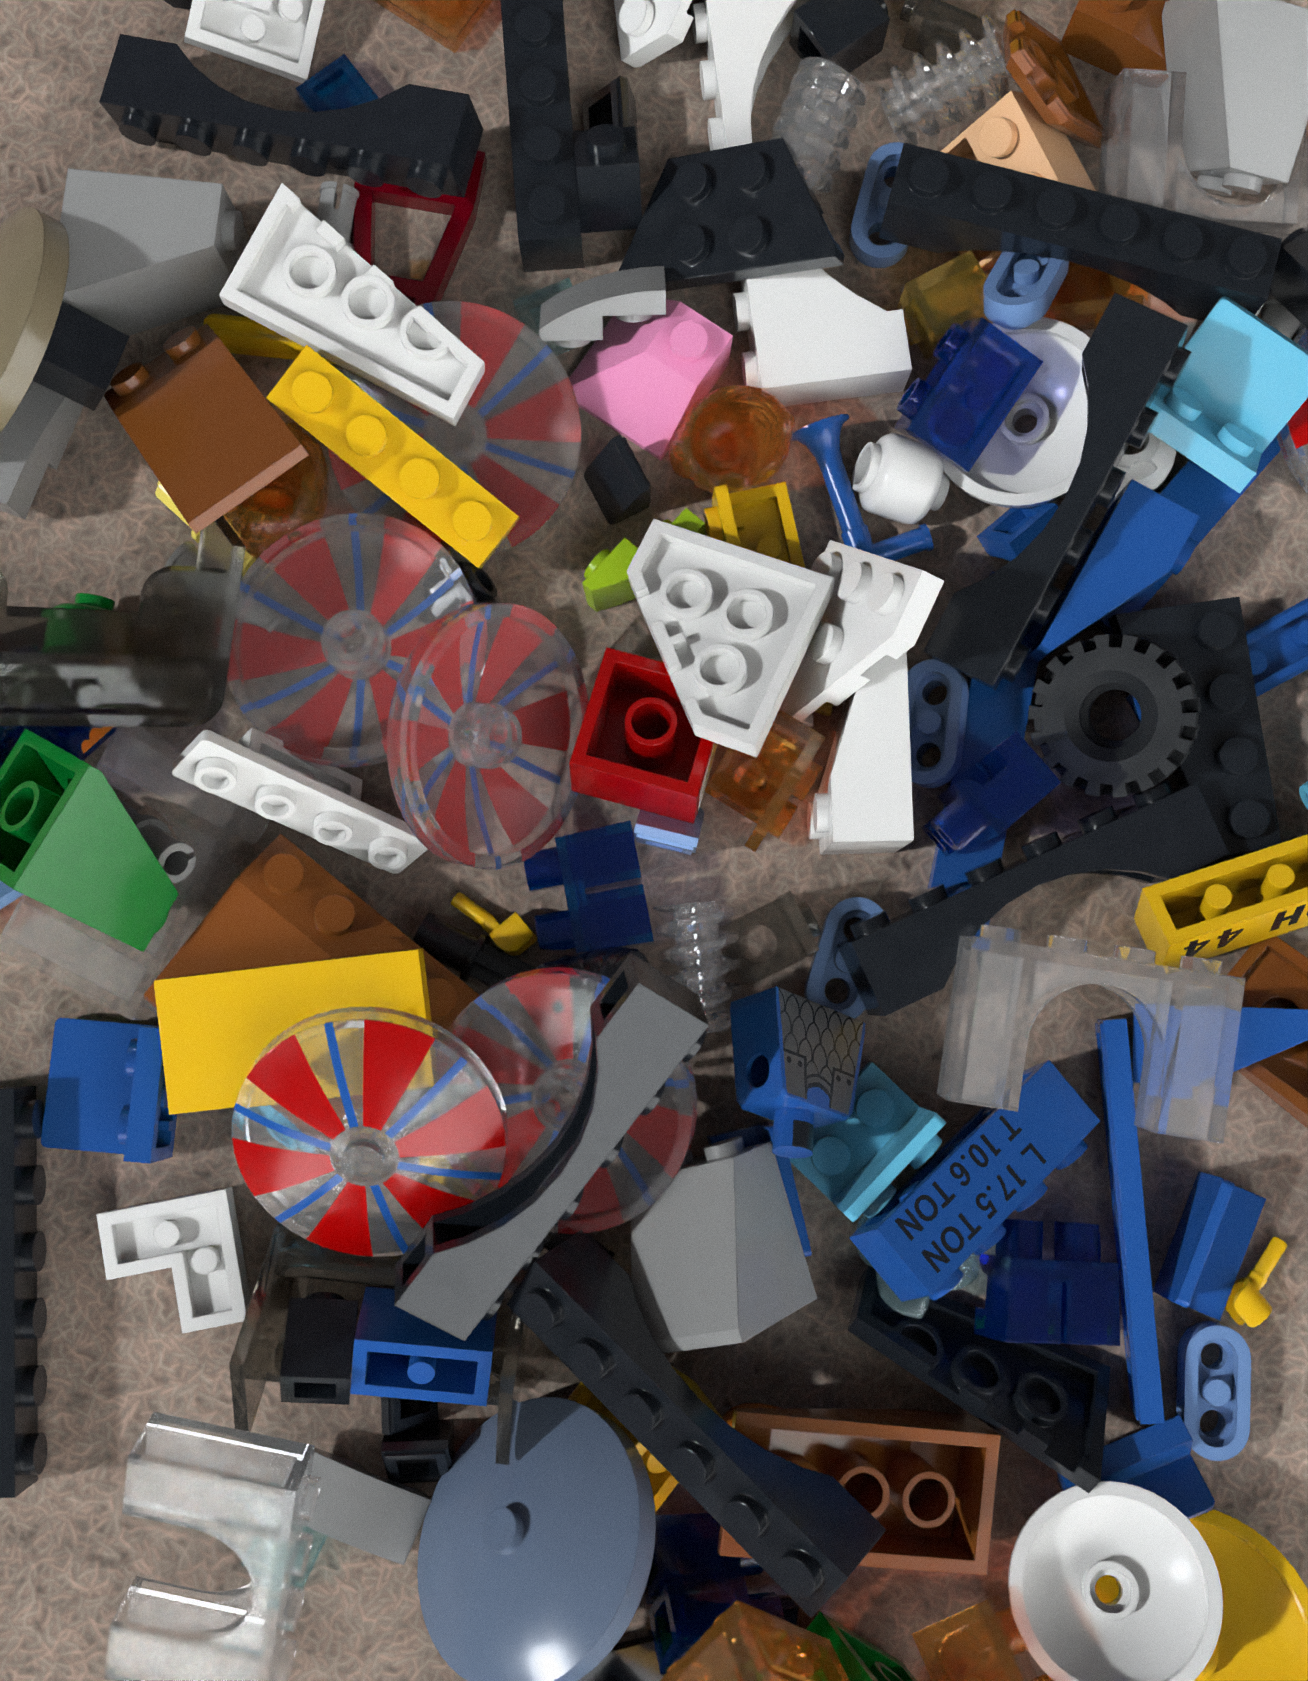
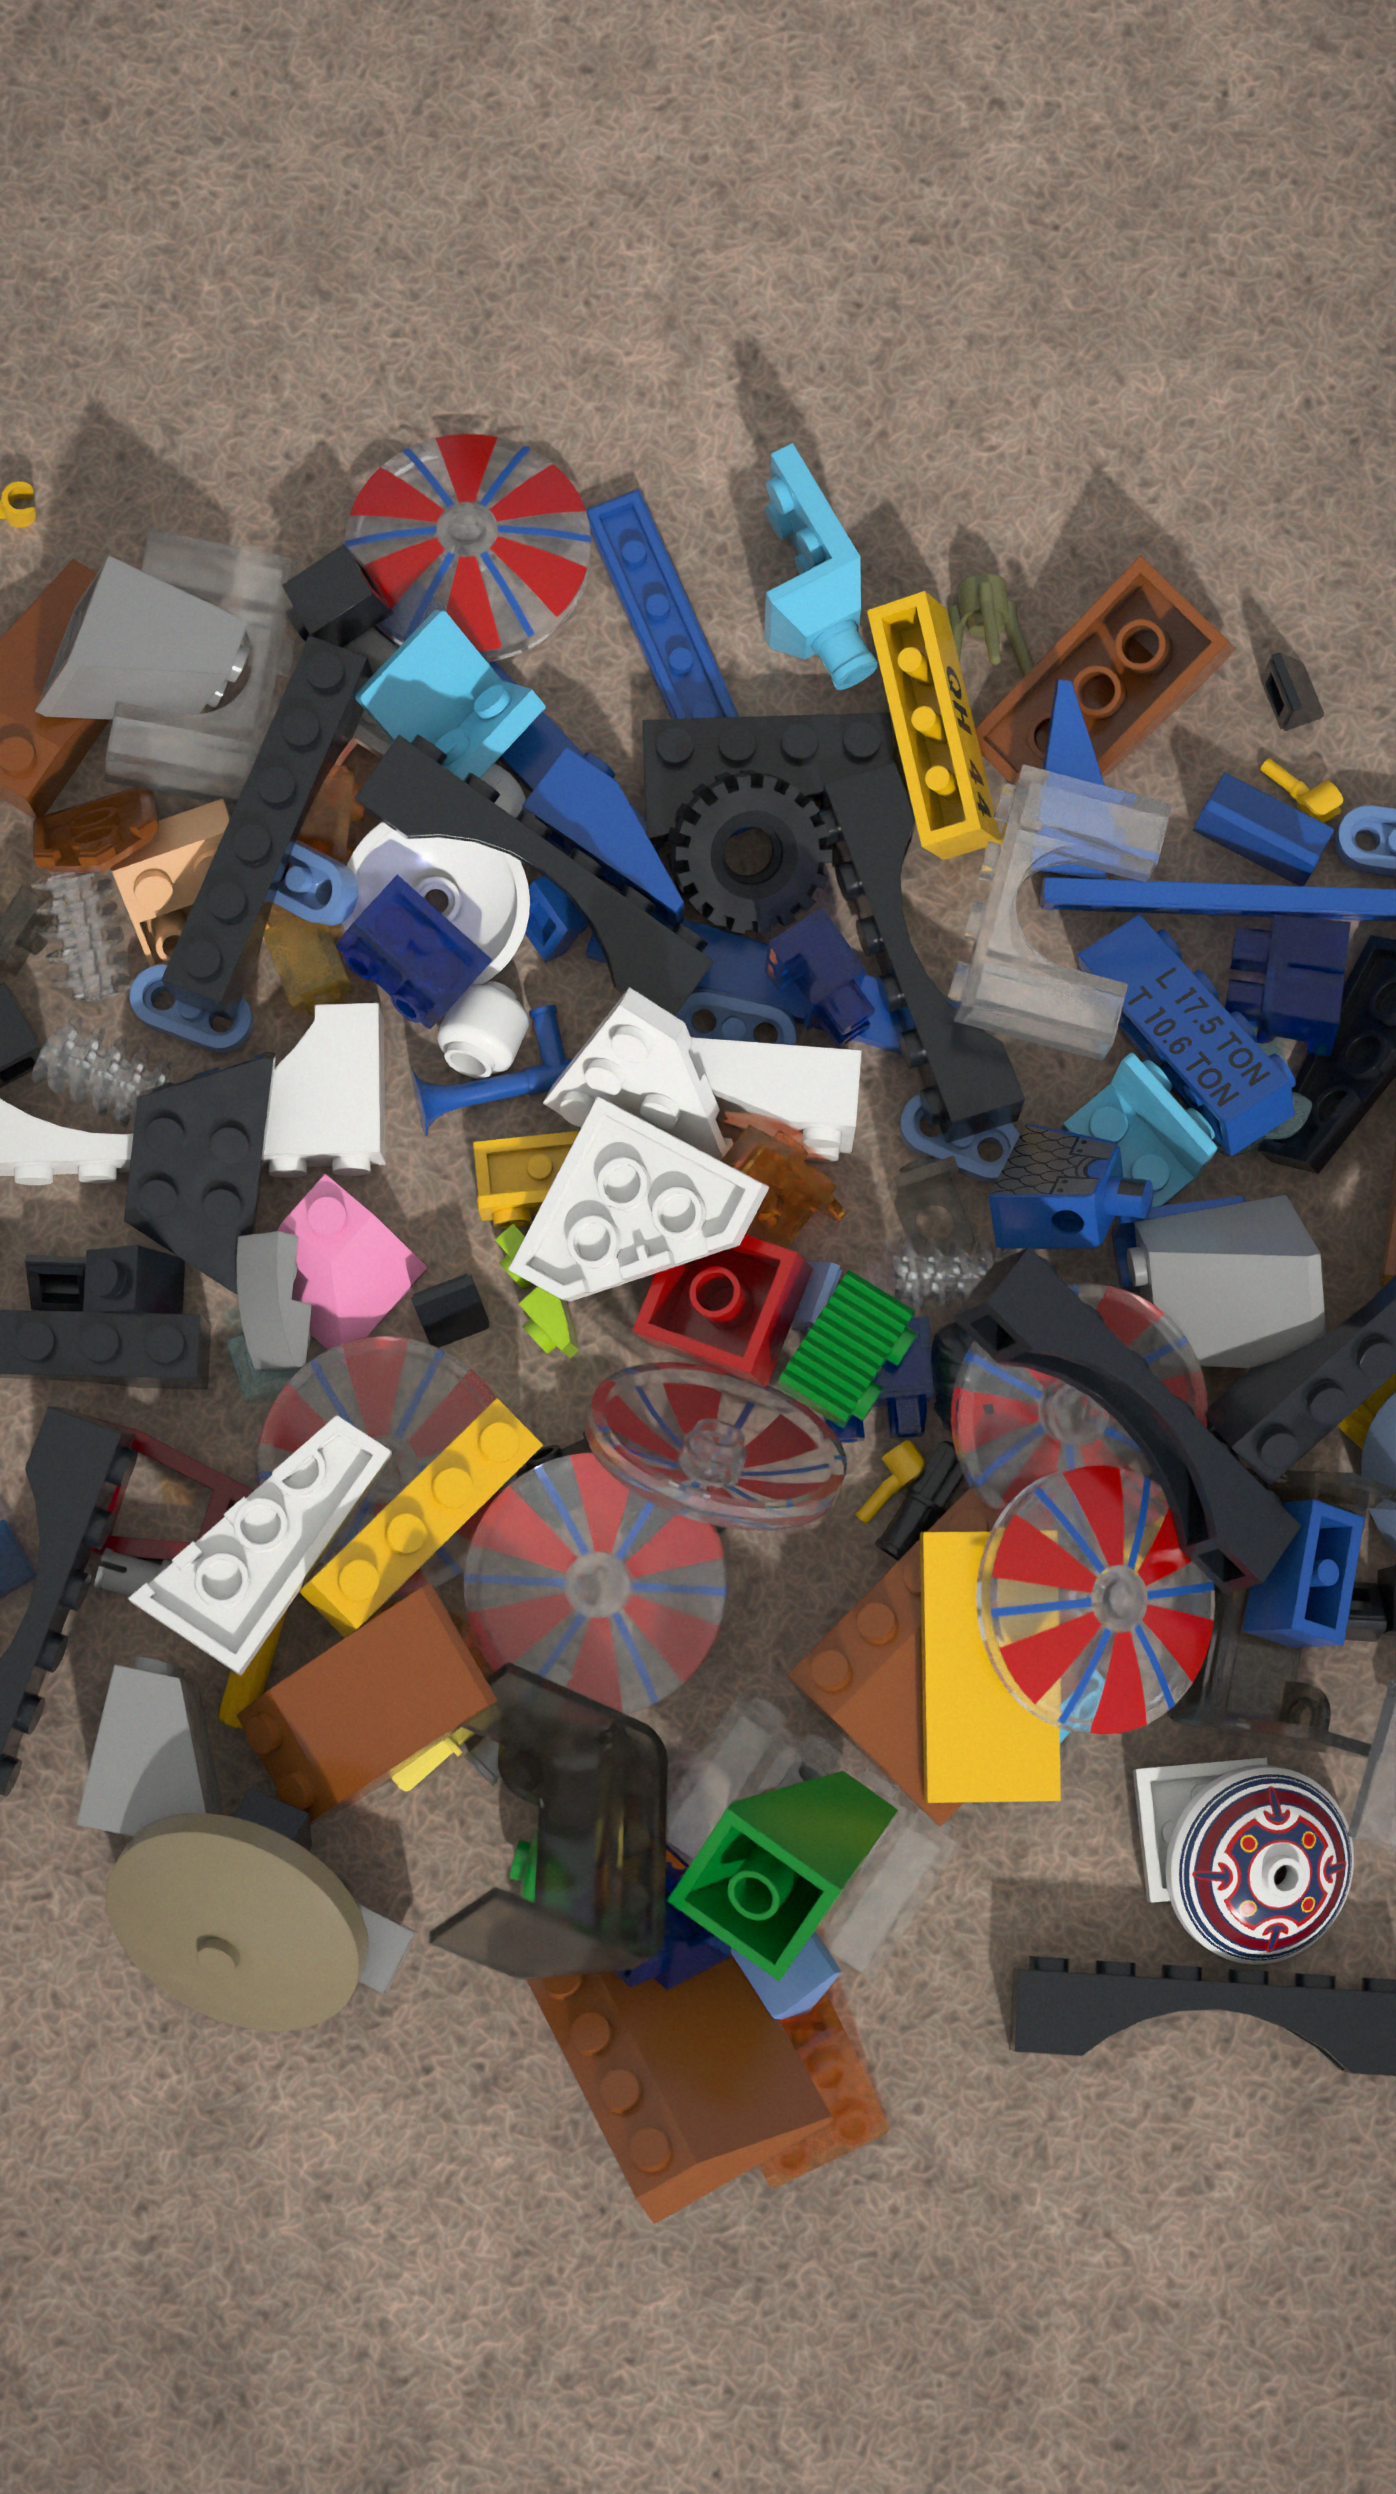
camera: 80 degrees left, 5 degrees down
blue bracket [41,1018,177,1164] -> none
white bracket [172,728,428,874] -> none
black brick [280,1292,358,1405] -> none
clear orange hair [669,385,795,493] -> none
none -> green brick [778,1269,918,1428]
none -> dish [1166,1765,1354,1965]

